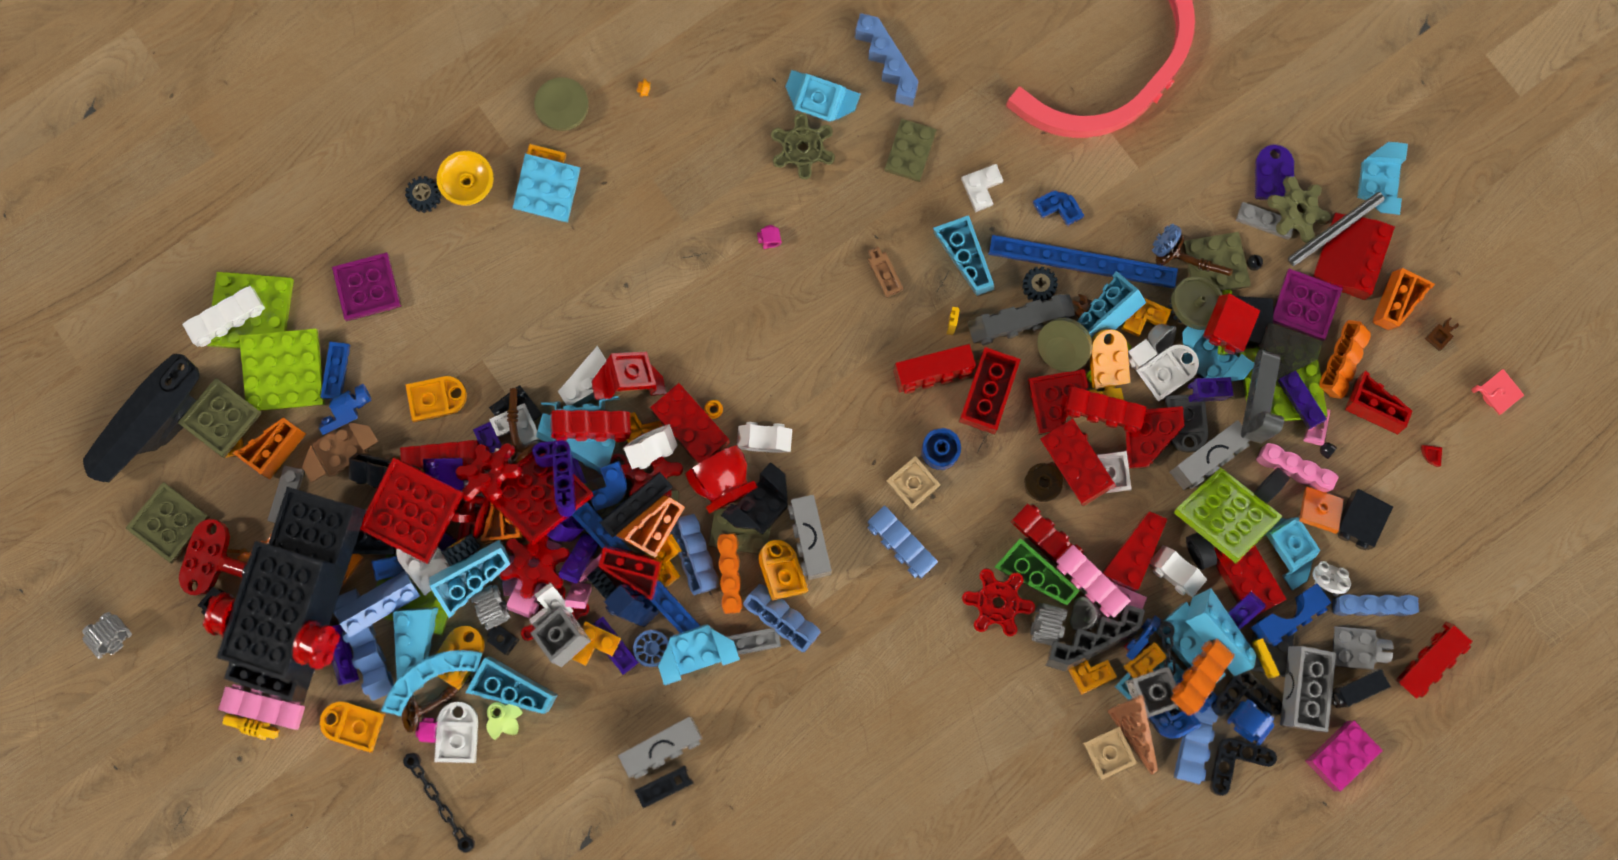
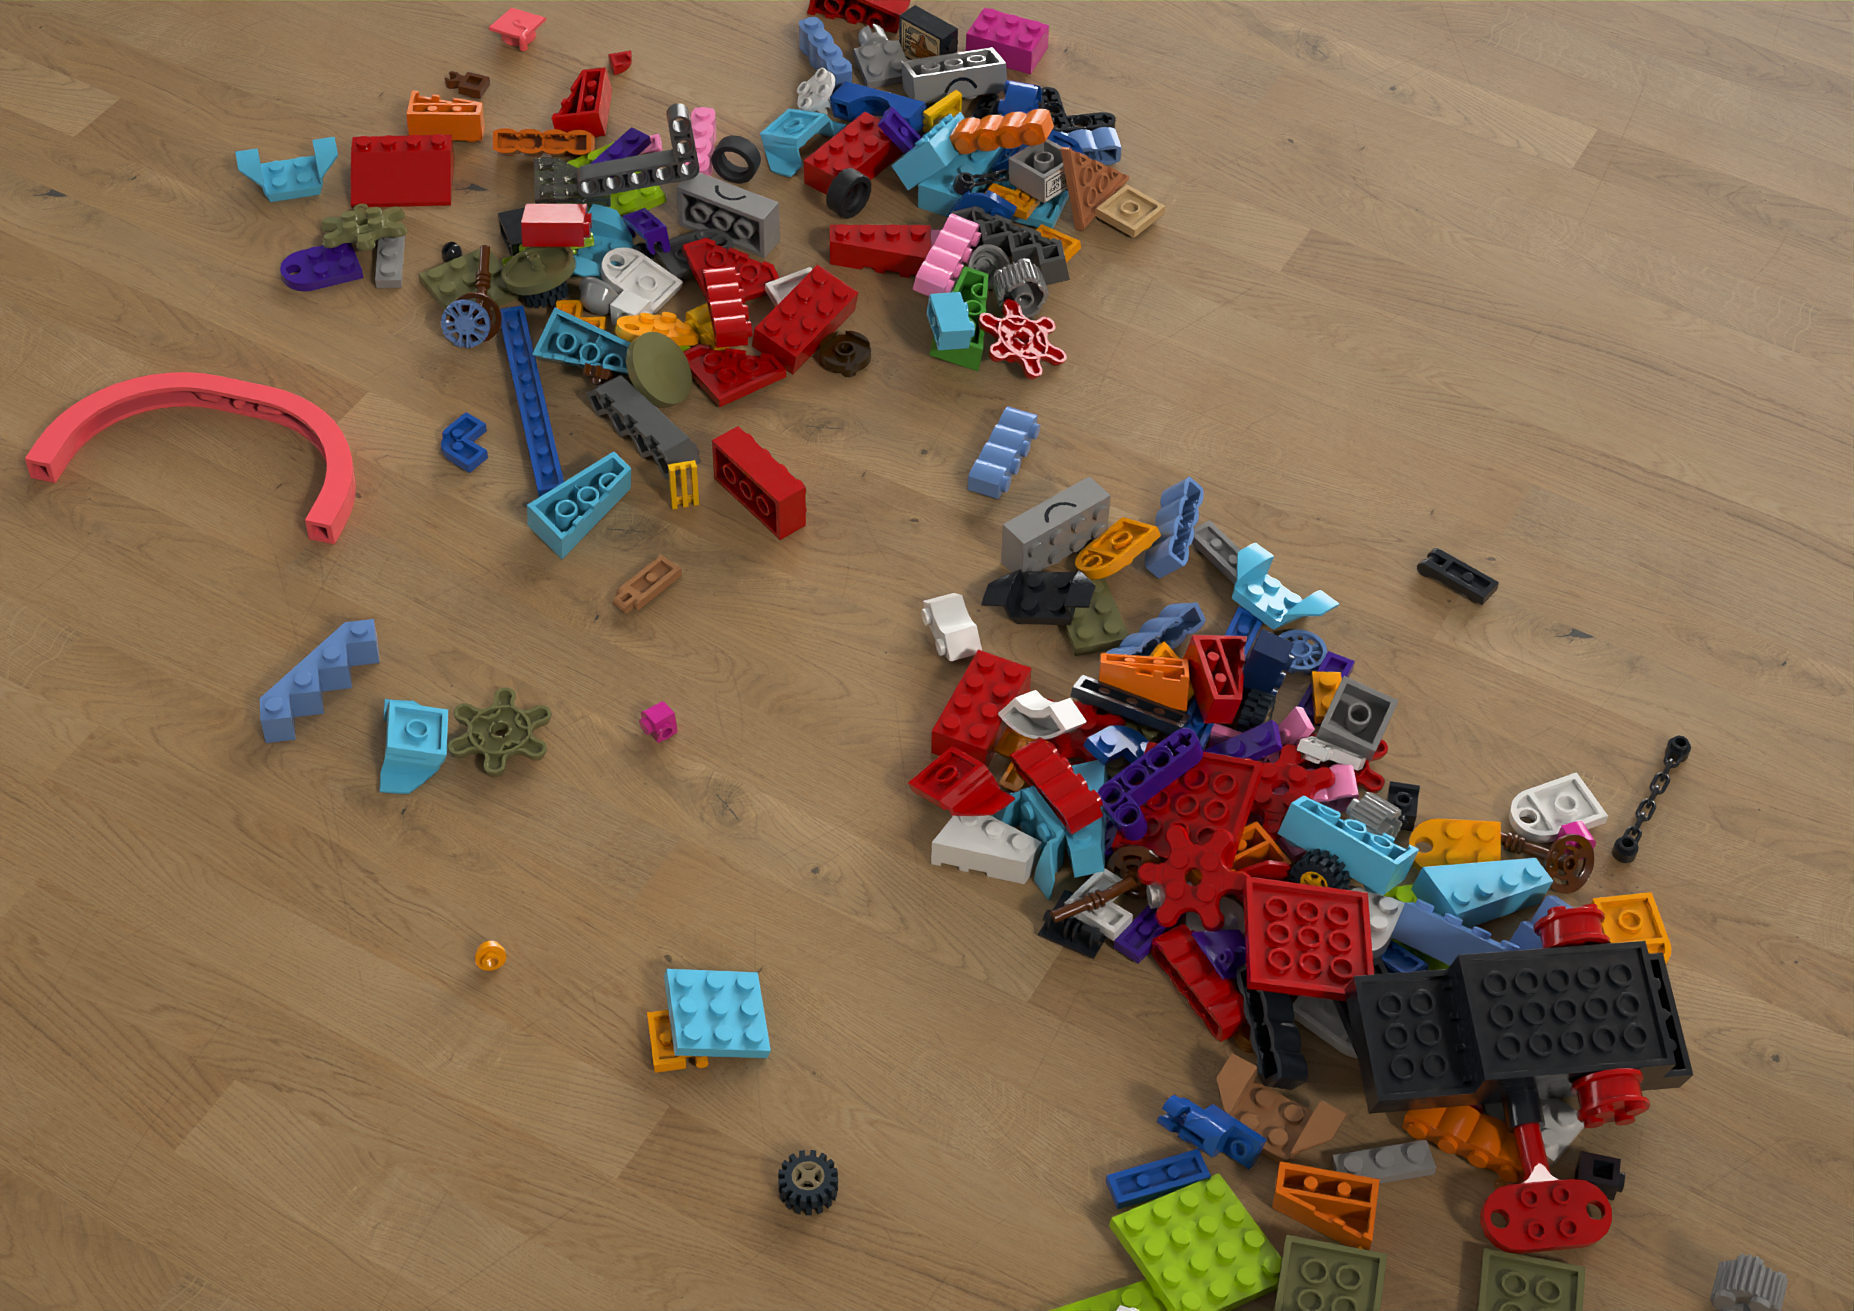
camera: 115 degrees left, 30 degrees down
bright pink brick [218,684,305,729] -> none
yellow hinge [222,713,280,740] -> none
magenta plate [332,252,402,322] -> none
medium azure tile [381,650,482,716] -> none
light orange plate [405,376,467,422] -> none
yellow dish [437,151,494,206] -> none
medium azure wedge [465,656,558,714] -> none
yellowish green plate [486,702,523,740] -> none
olive piece [534,78,589,131] -> none
light grey brick [618,717,703,779] -> none
red plate [685,445,757,514] -> none
light orange plate [704,400,723,419] -> none
orange brick [717,533,743,614] -> none
olive plate [884,119,937,182] -> none
tan plate [886,456,941,510] -> none
blue brick [921,428,961,470] -> none
red brick [959,347,1021,435] -> none
white plate [961,164,1003,212] -> none
red brick [1011,503,1084,575] -> none
black wheel [1022,266,1058,302] -> none
white brick [1149,545,1207,597] -> none
lime plate [1174,468,1282,563] -> none
magenta plate [1273,269,1343,341] -> none
dark grey axle [1288,192,1385,266] -> none
orange plate [1299,487,1344,534] -> none
black hinge [1320,442,1337,459] -> none
black brick [1337,489,1393,550] -> none
none -> medium azure brick [926,292,975,350]

